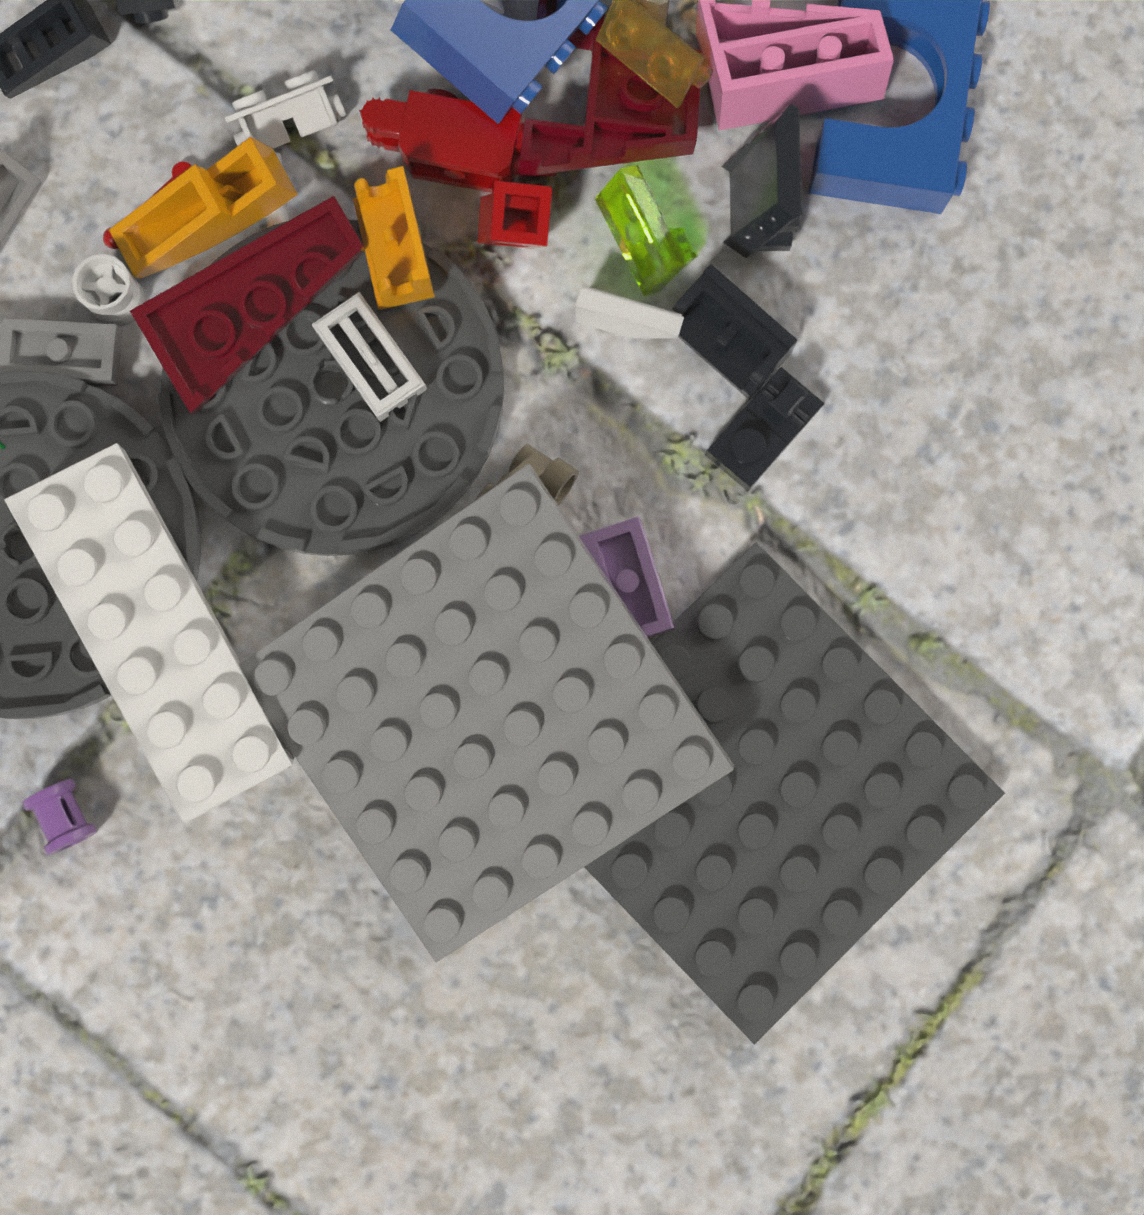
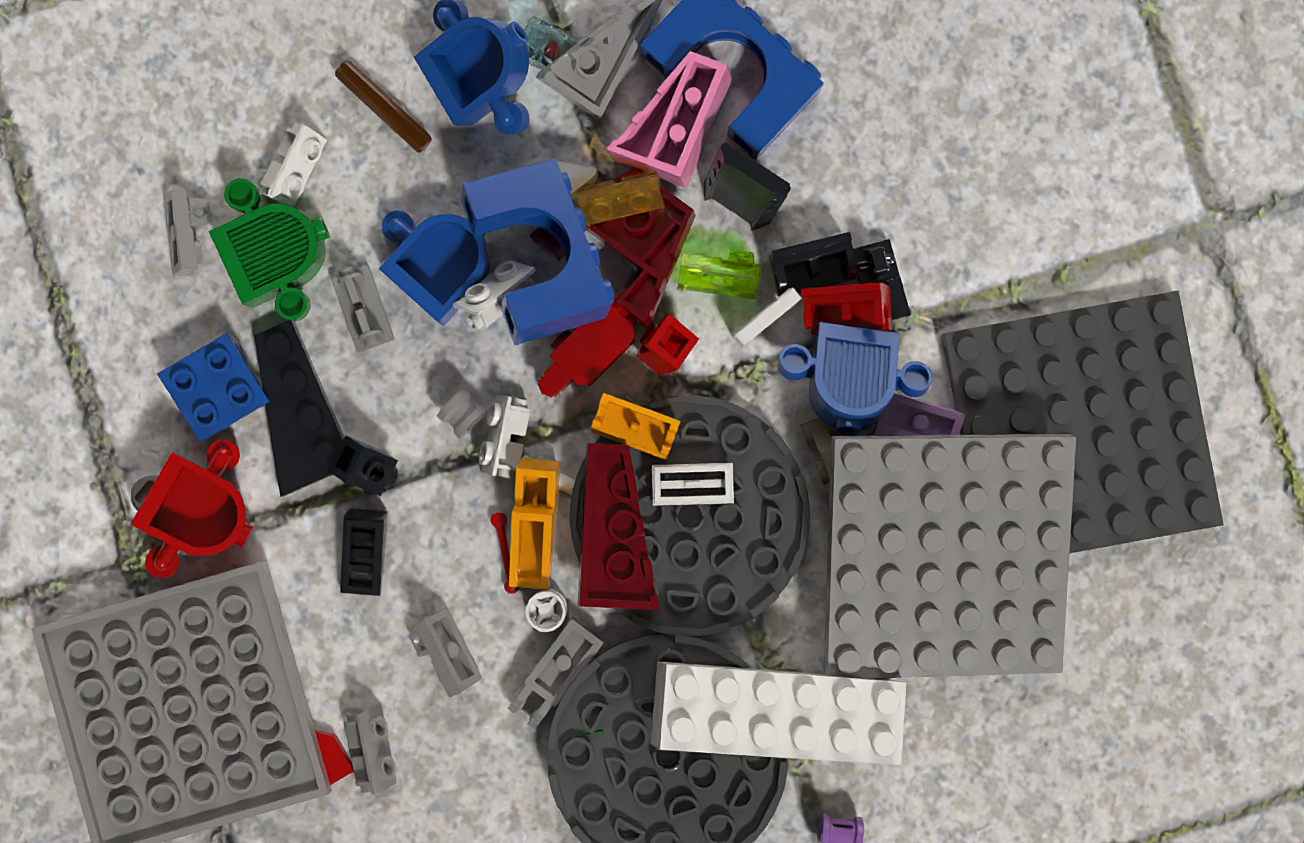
camera: 60 degrees left, 5 degrees up
none -> light grey wheel [437,388,488,439]
none -> blue piece [777,322,933,436]
none -> red hinge [801,282,892,336]

